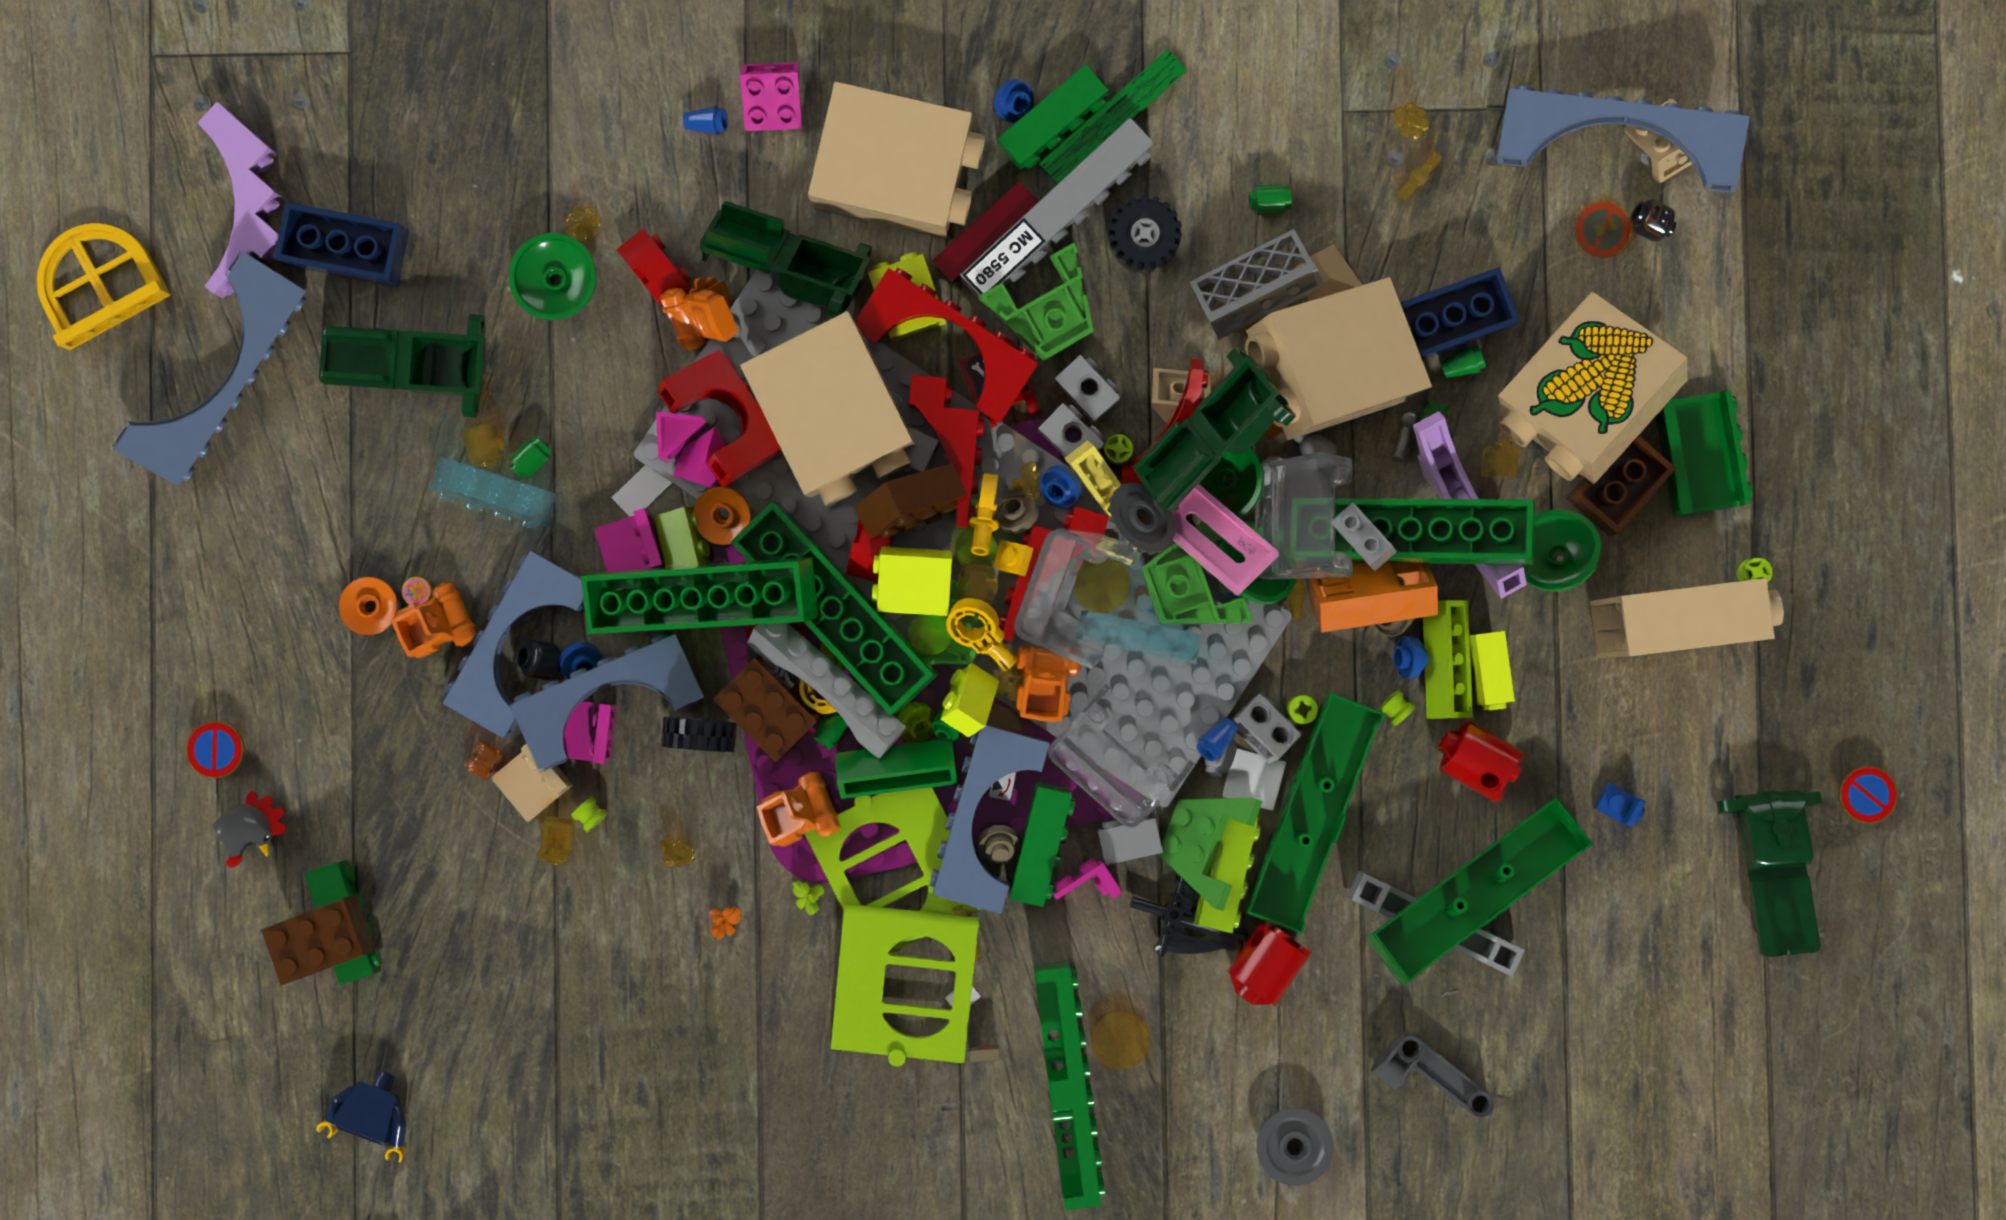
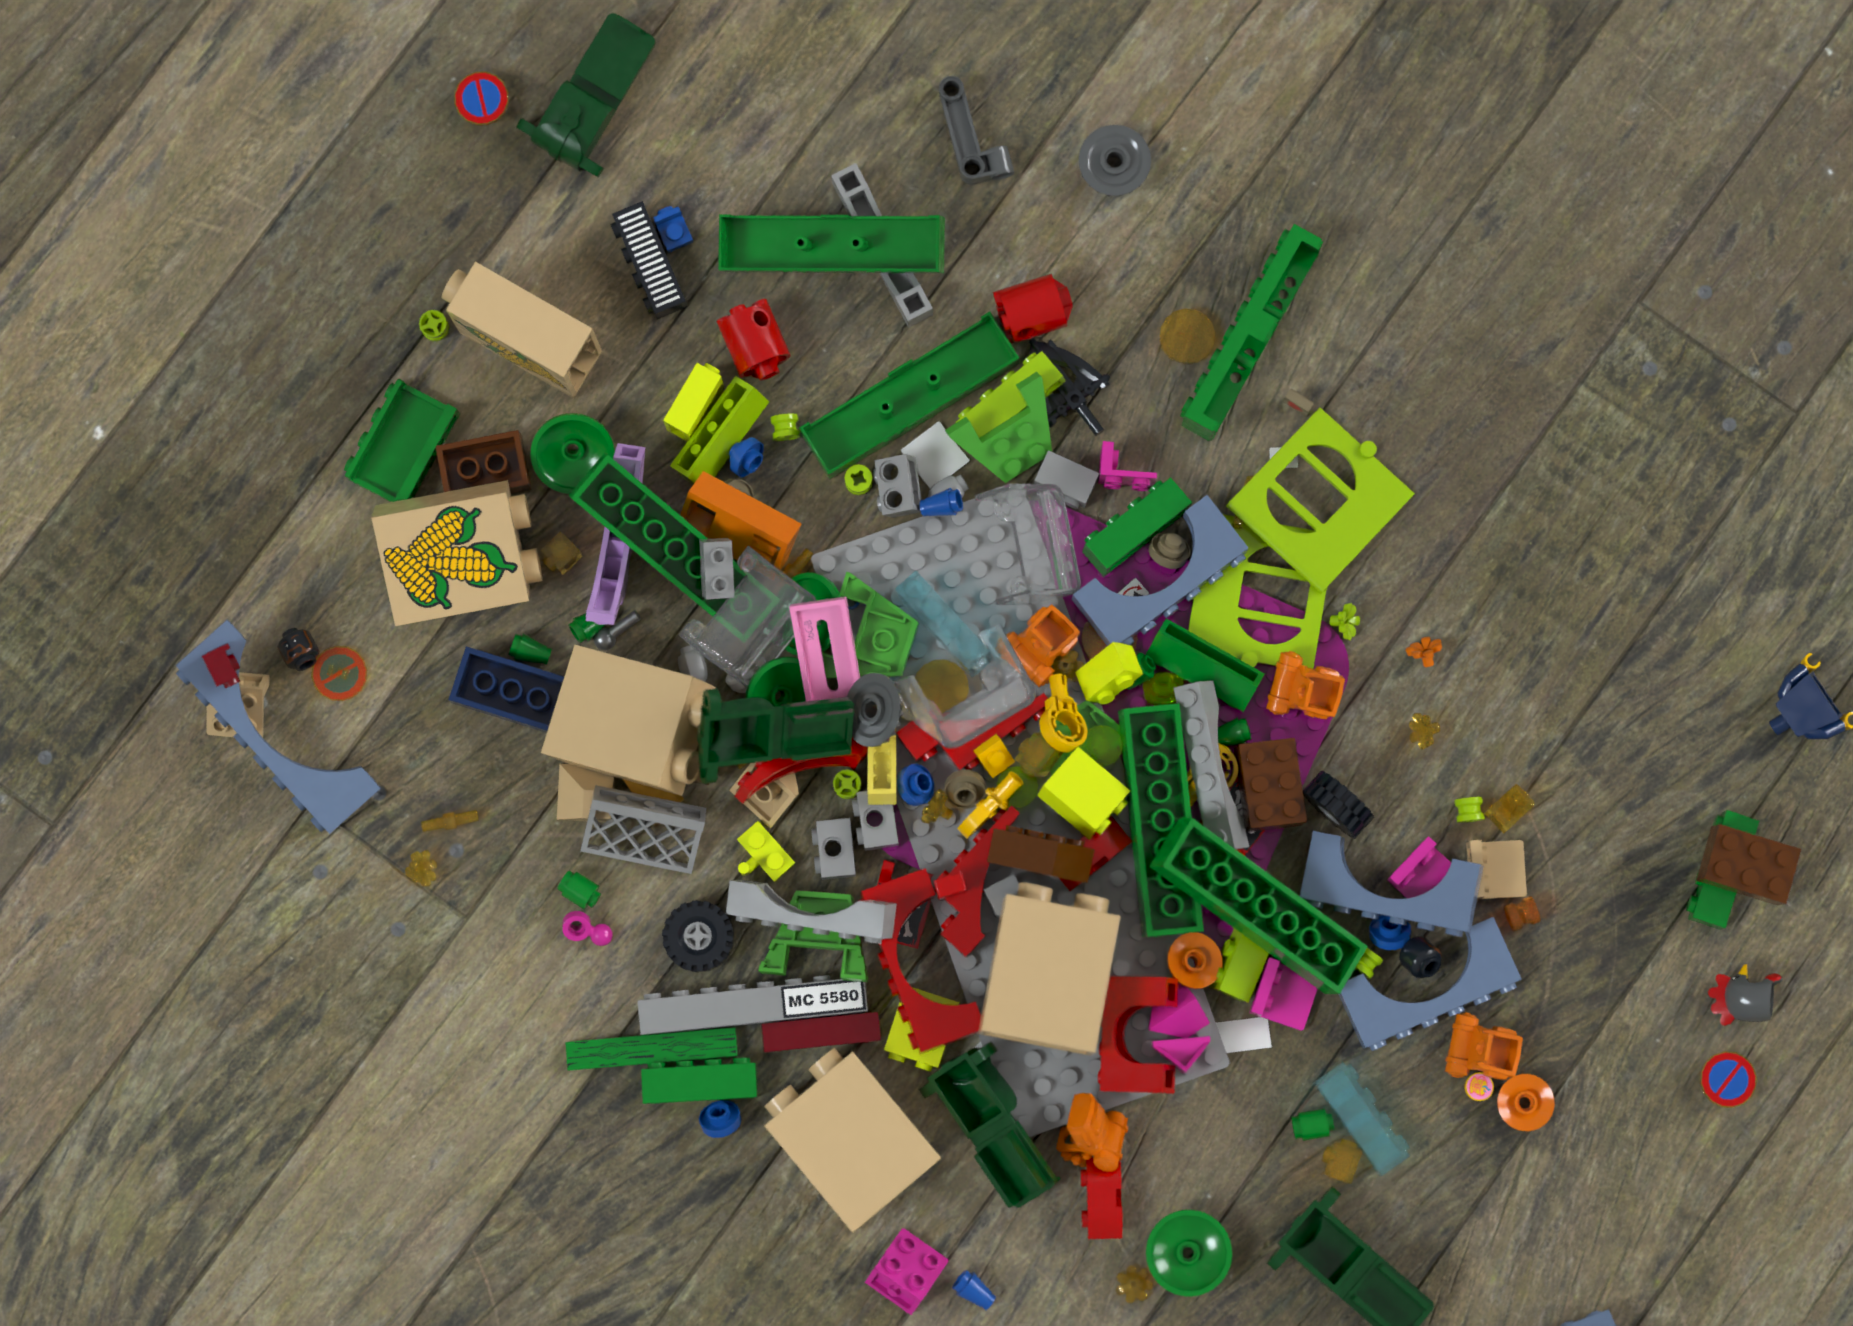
camera: 140 degrees left, 5 degrees down
none -> dark red brick [202,643,241,689]
none -> dark pink plate [562,911,613,946]
none -> black brick [610,201,688,320]
none -> light grey arch [726,879,896,943]
none -> neon yellow plate [737,821,796,882]
none -> red piece [933,872,967,900]
none -> lime wheel [1354,948,1383,979]

